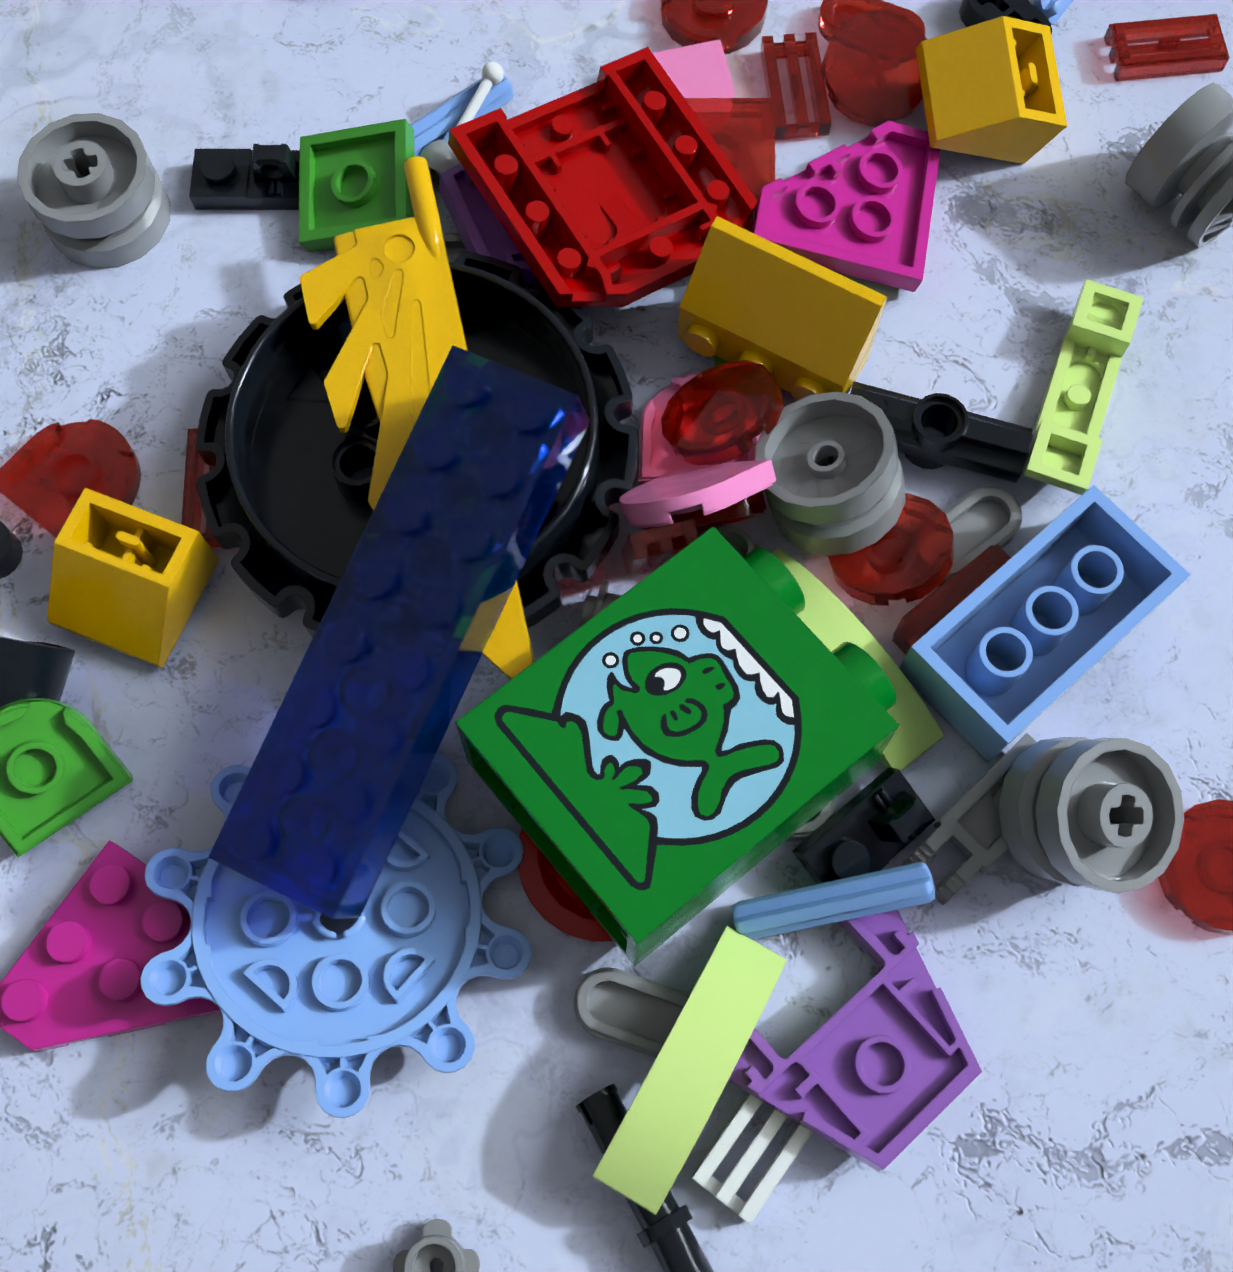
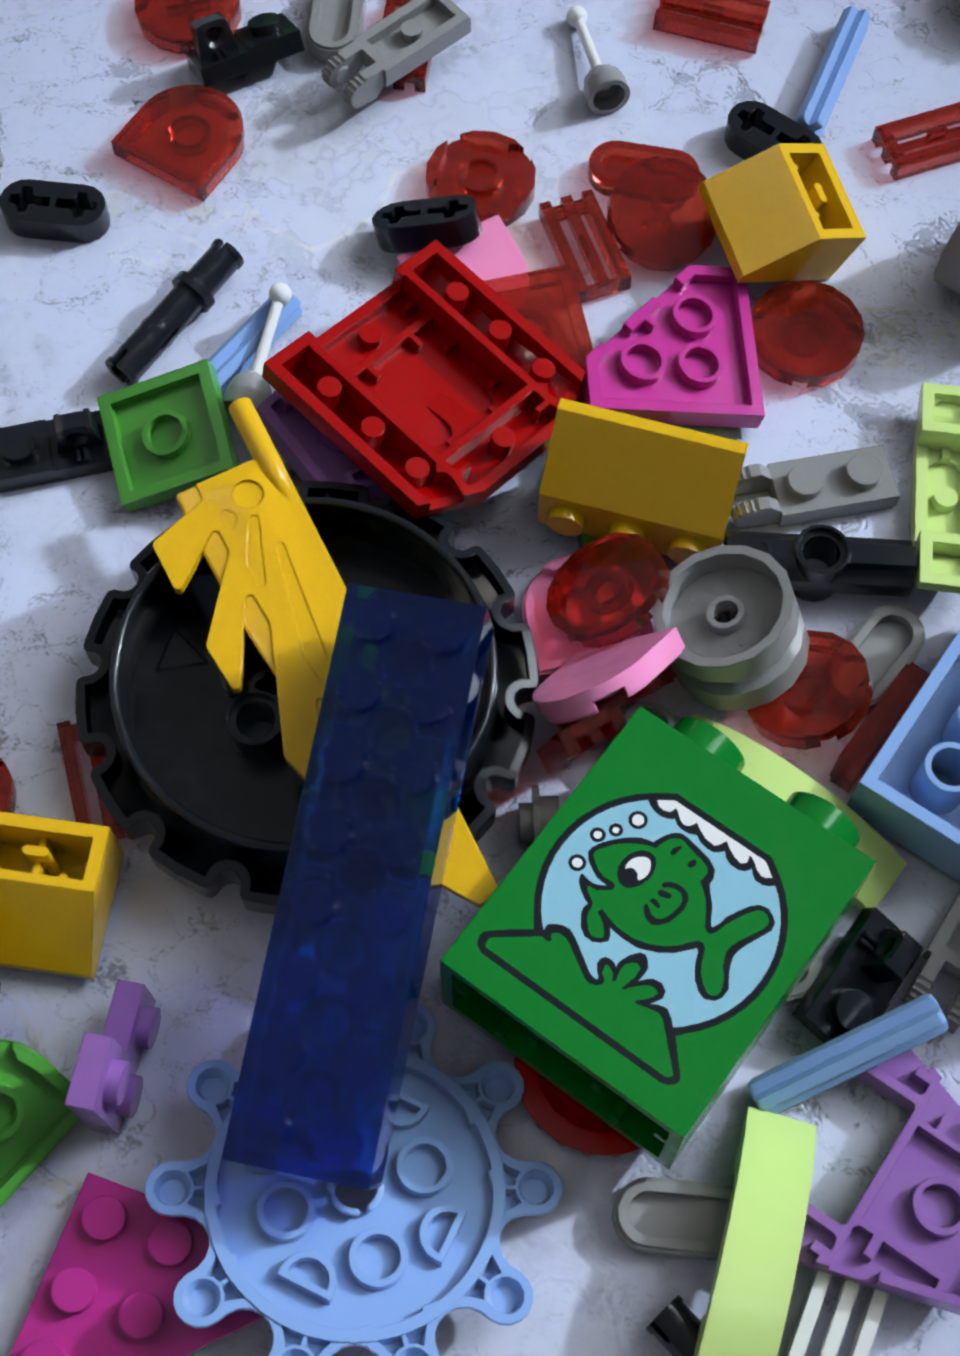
camera: 15 degrees left, 5 degrees down
none -> medium lavender plate [64,979,161,1135]
none -> black pin [105,239,244,386]
none -> black beam [372,195,482,253]
none -> light grey hinge [730,444,900,529]
none -> clear red tile [751,280,865,387]

